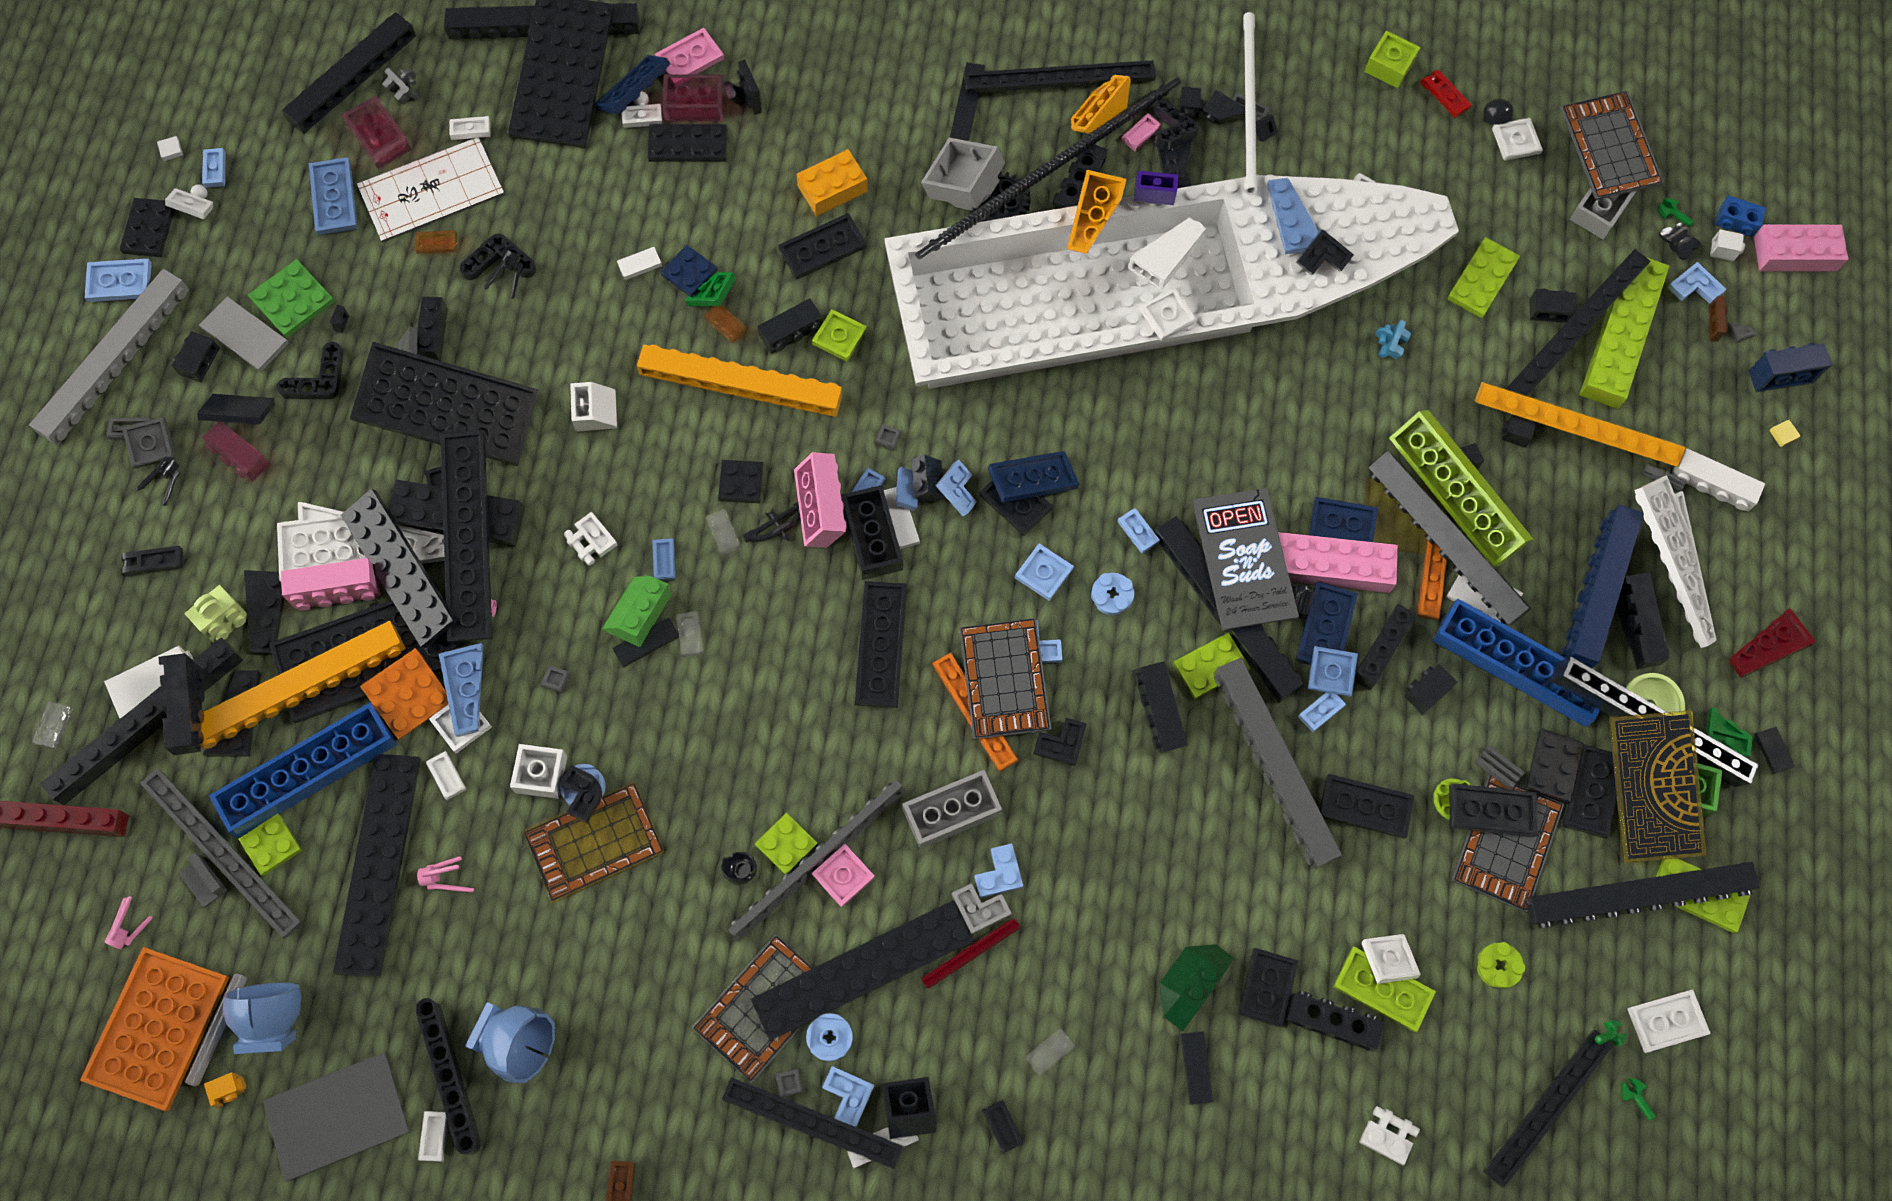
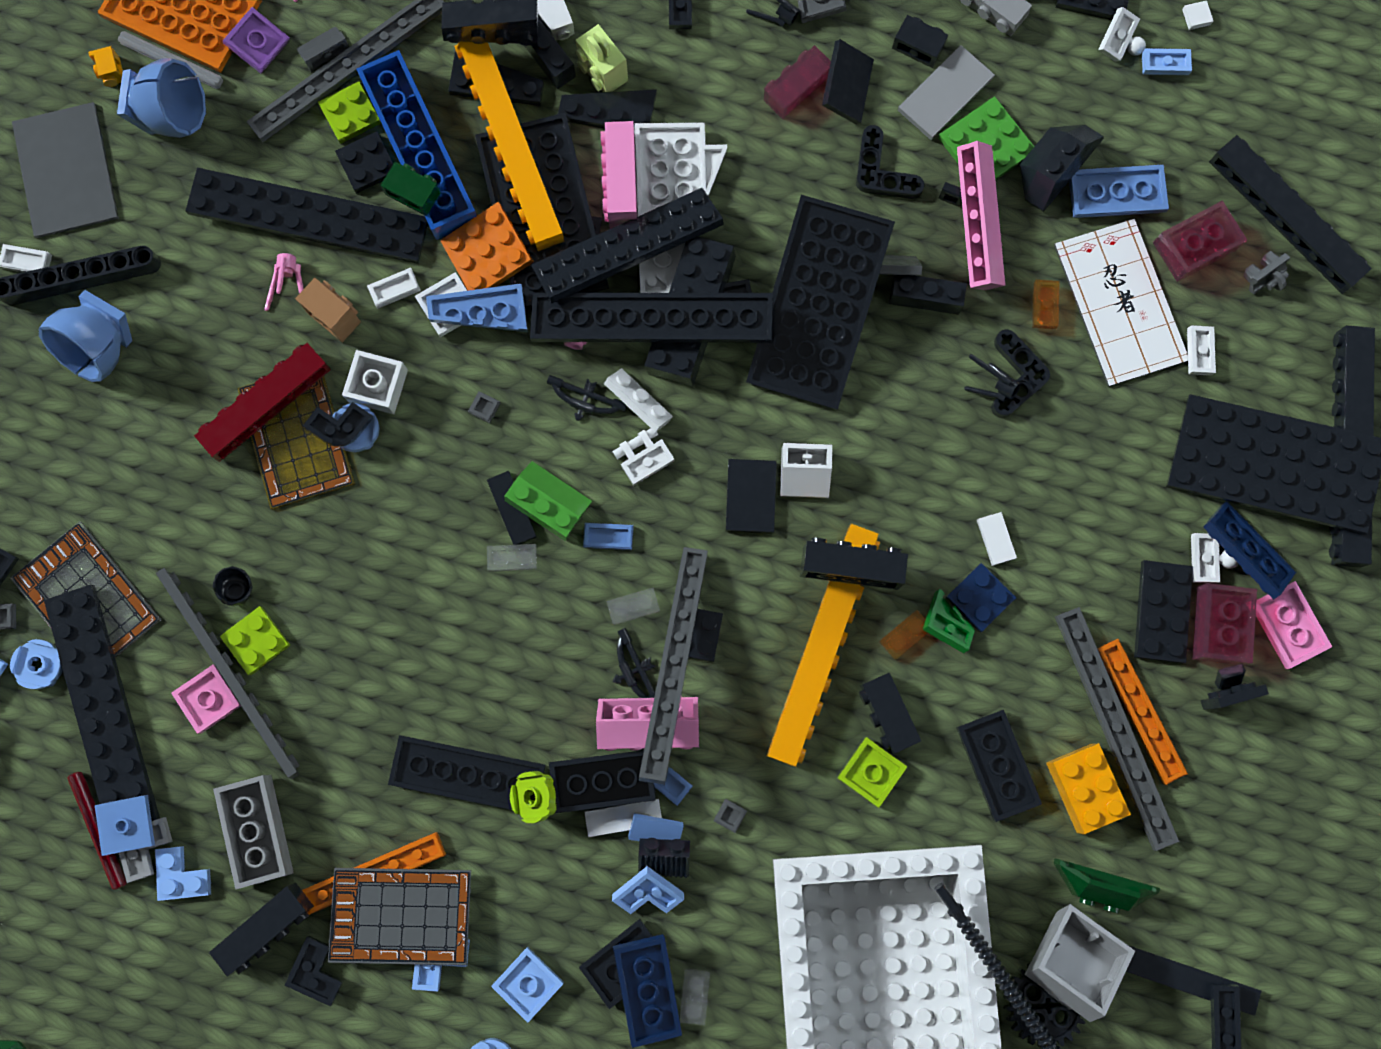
camera: 100 degrees right, 10 degrees up
none -> medium blue plate [95,795,155,856]
none -> dark red brick [194,342,331,462]
none -> black brick [209,882,314,977]
none -> medium lavender tile [223,7,290,74]
none -> medium nougat brick [295,278,361,343]
none -> black plate [335,131,393,194]
none -> dark green brick [381,162,441,216]
none -> lime plate [510,771,556,823]
none -> black piece [547,375,627,421]
none -> white plate [604,368,673,432]
none -> dark grey plate [639,547,708,785]
none -> clear plate [680,968,710,1025]
none -> black tile [726,459,777,533]
none -> black brick [800,538,908,590]
none -> bright pink brick [957,141,1005,290]
none -> black wedge [1020,125,1104,212]
none -> dark green wedge [1054,858,1160,914]
none -> dark grey plate [1055,607,1179,851]
none -> orange tile [1097,639,1188,785]

